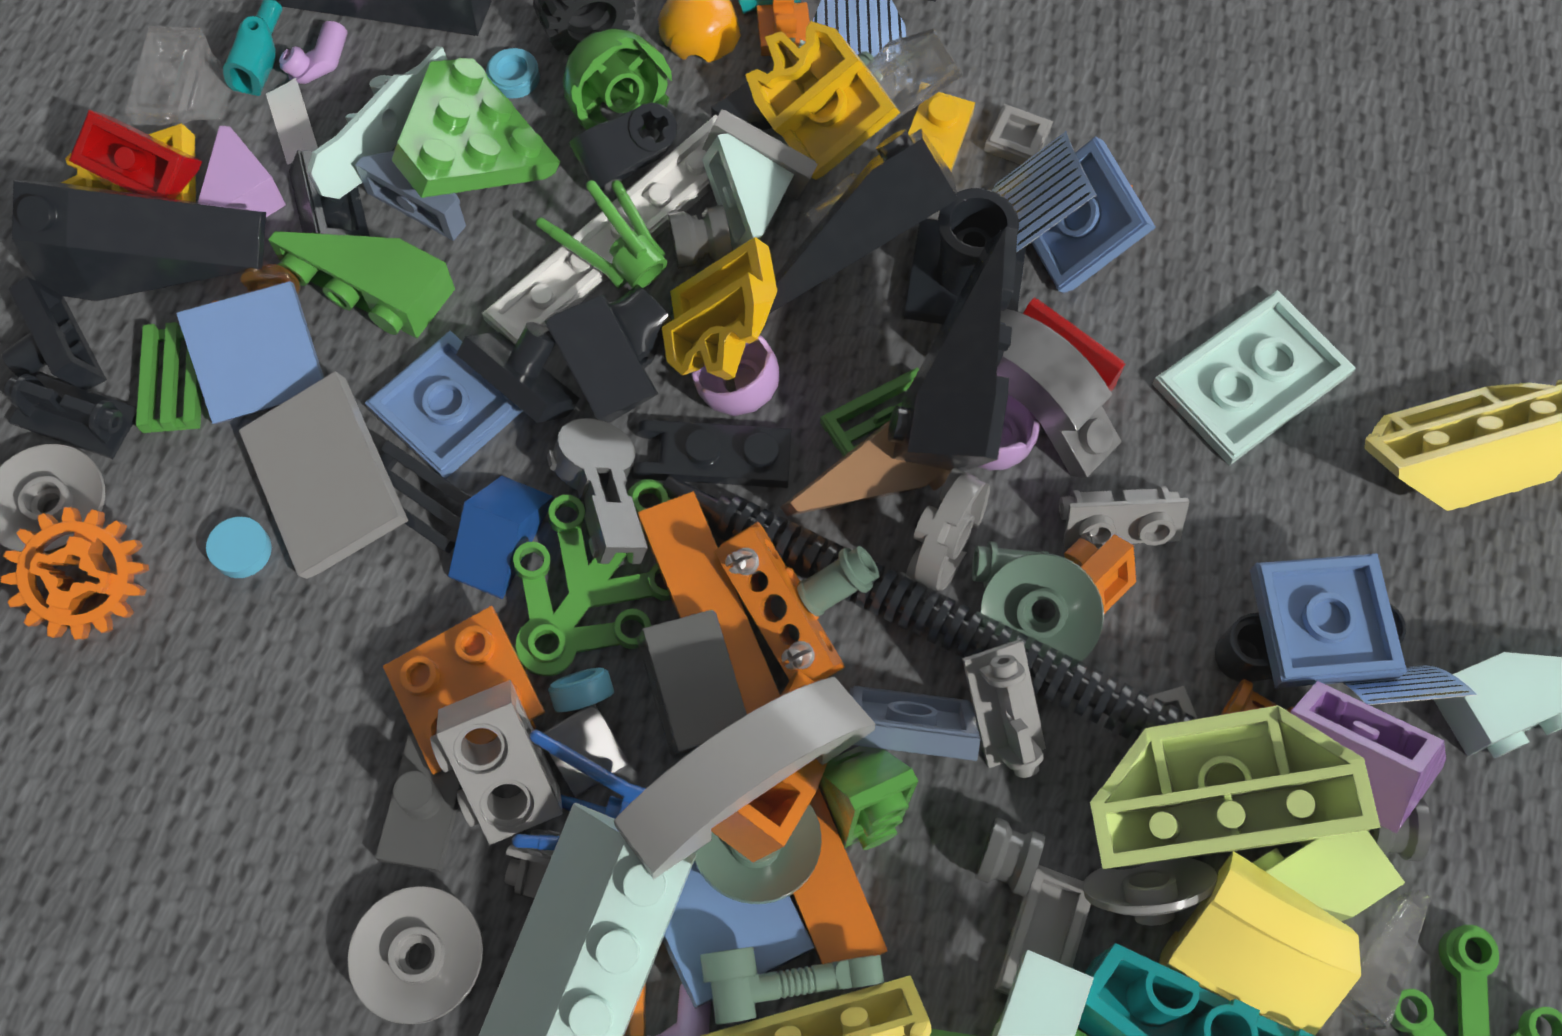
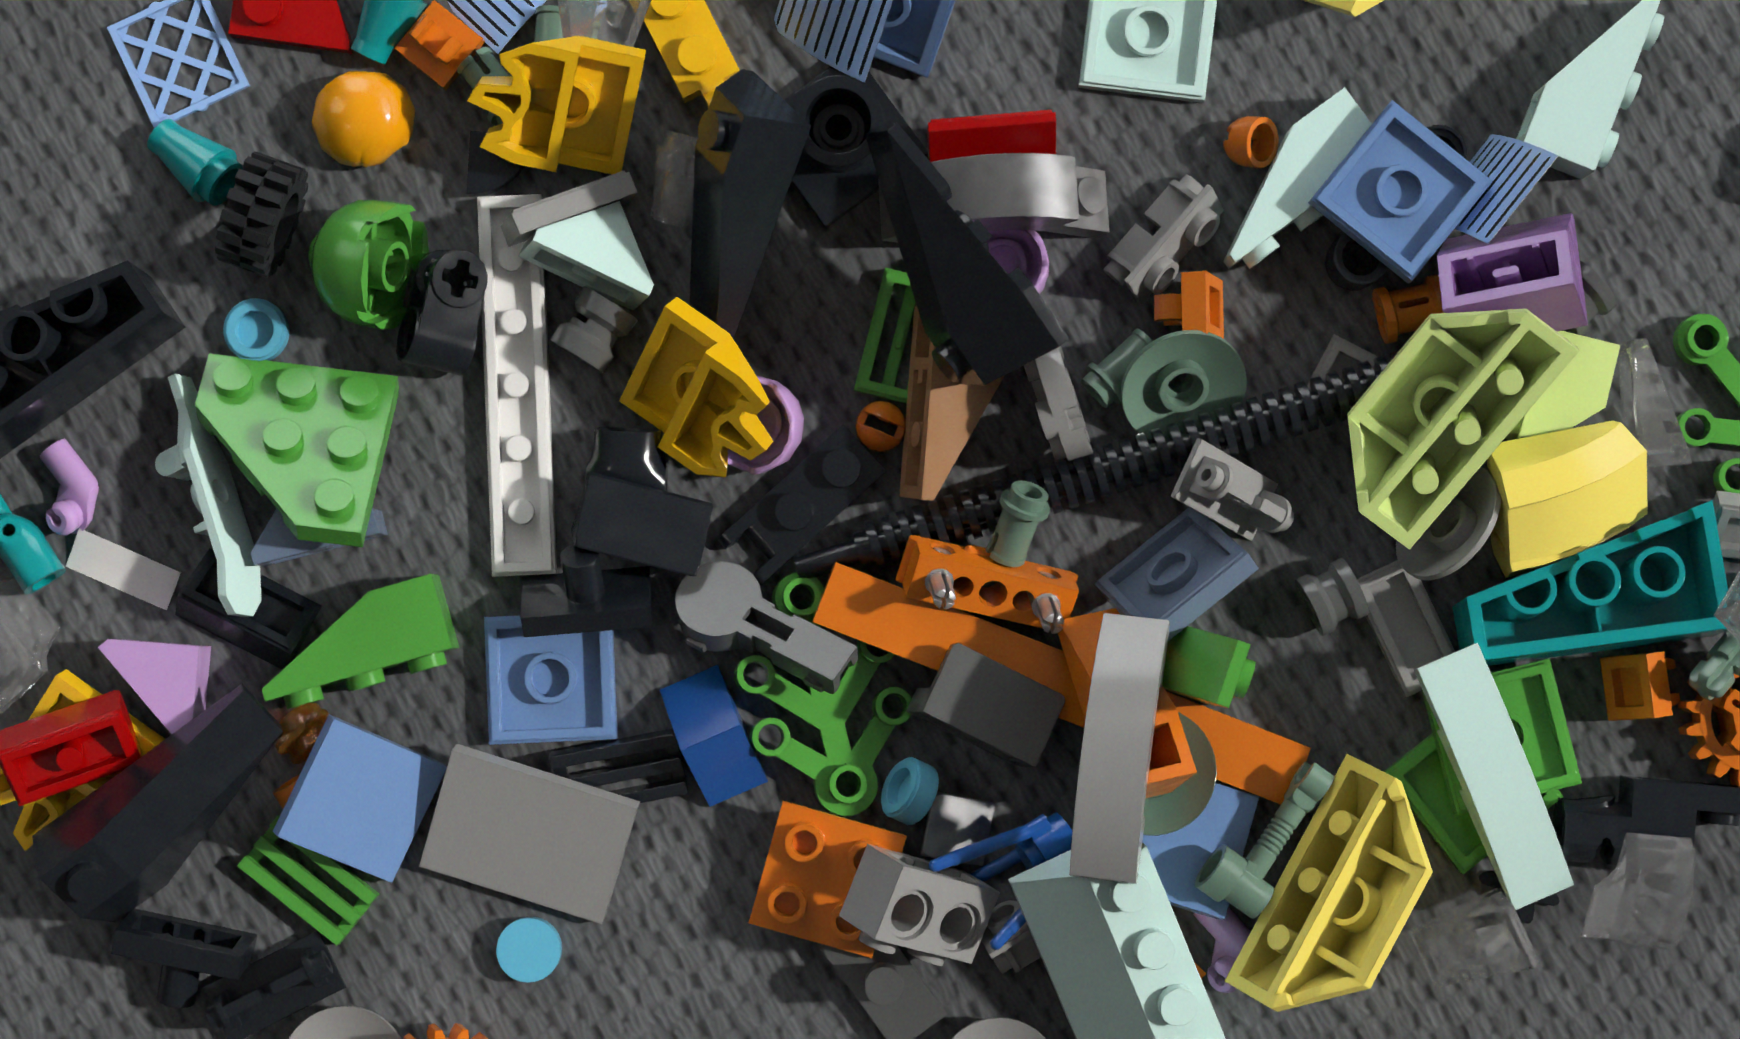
camera: 45 degrees left, 20 degrees up
bright green plant [536,180,668,289] -> none
none -> orange hinge [856,401,905,452]
none -> light aqua slope [1223,87,1372,269]
none -> orange hinge [1223,116,1279,168]

